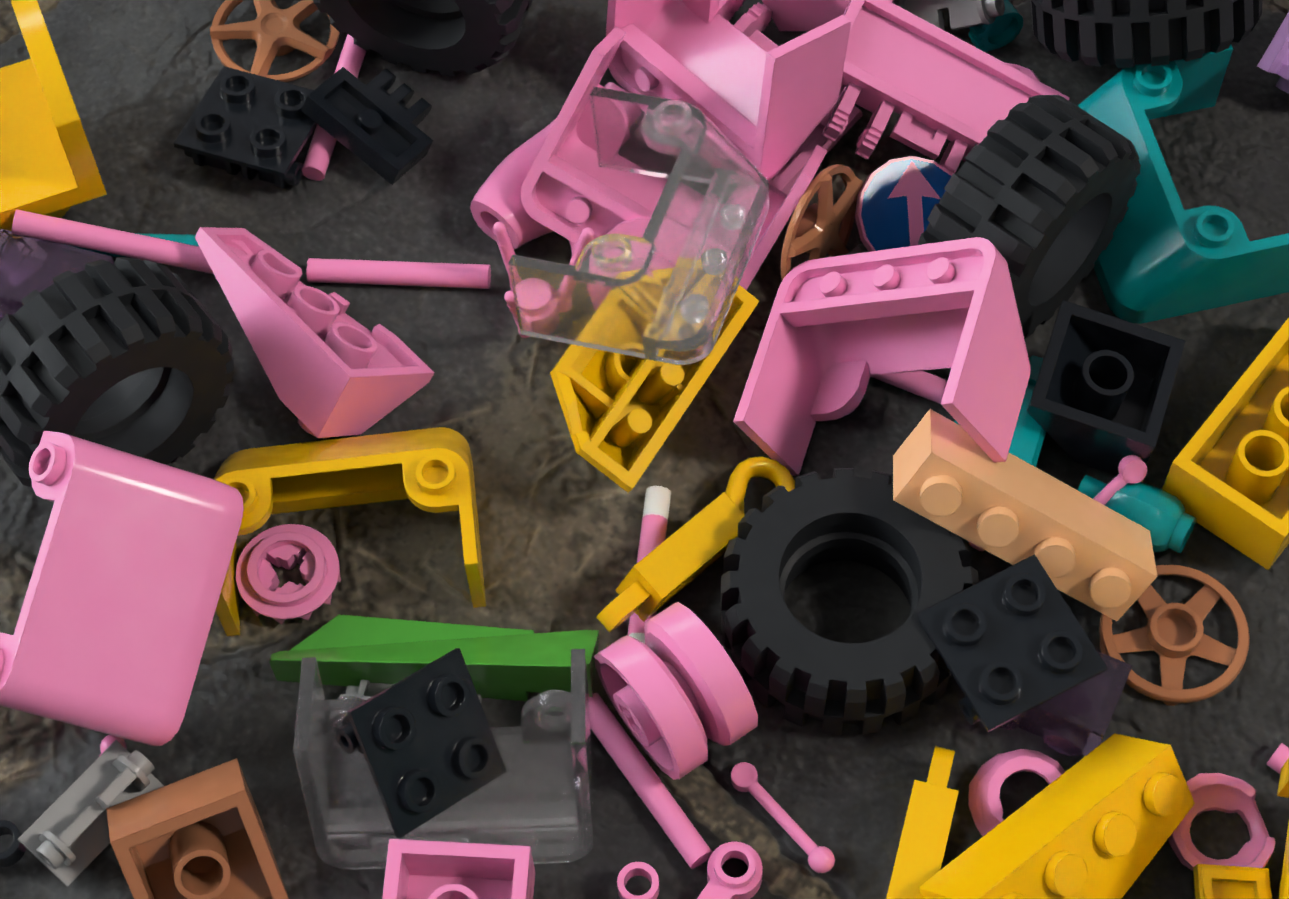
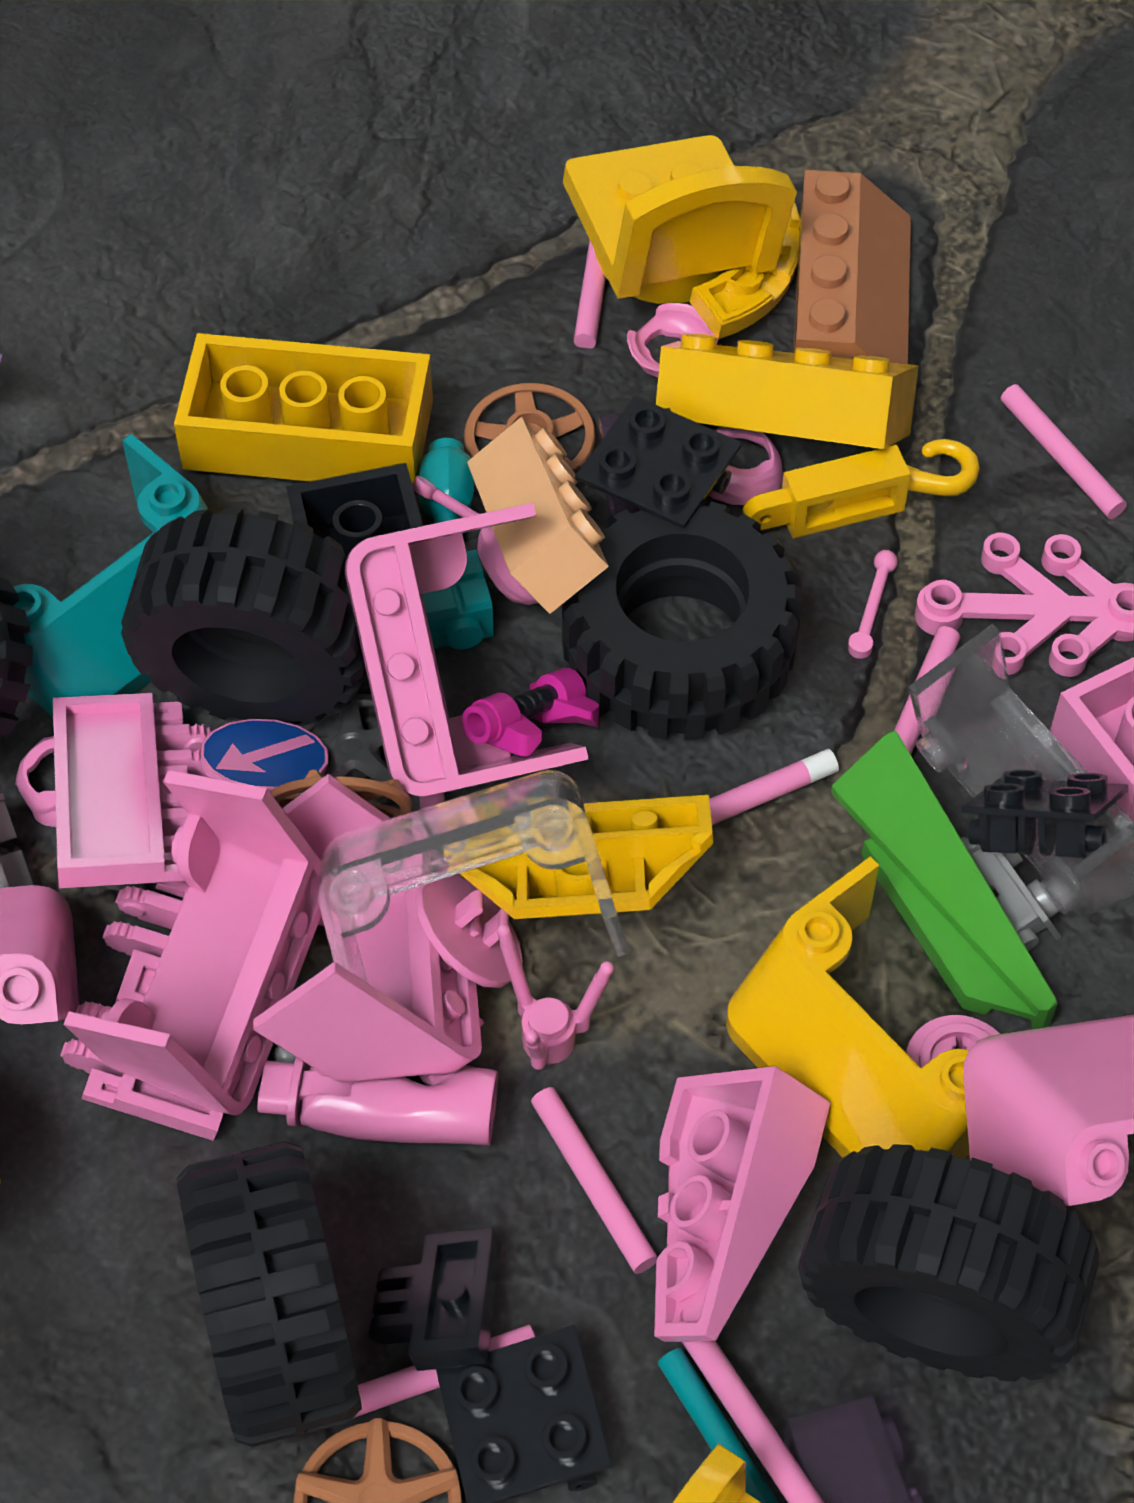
camera: 125 degrees left, 5 degrees down
bright pink wheel [594,602,758,780] -> none
yellow piece [596,456,795,632] -> none
none -> dark pink piece [462,667,599,756]

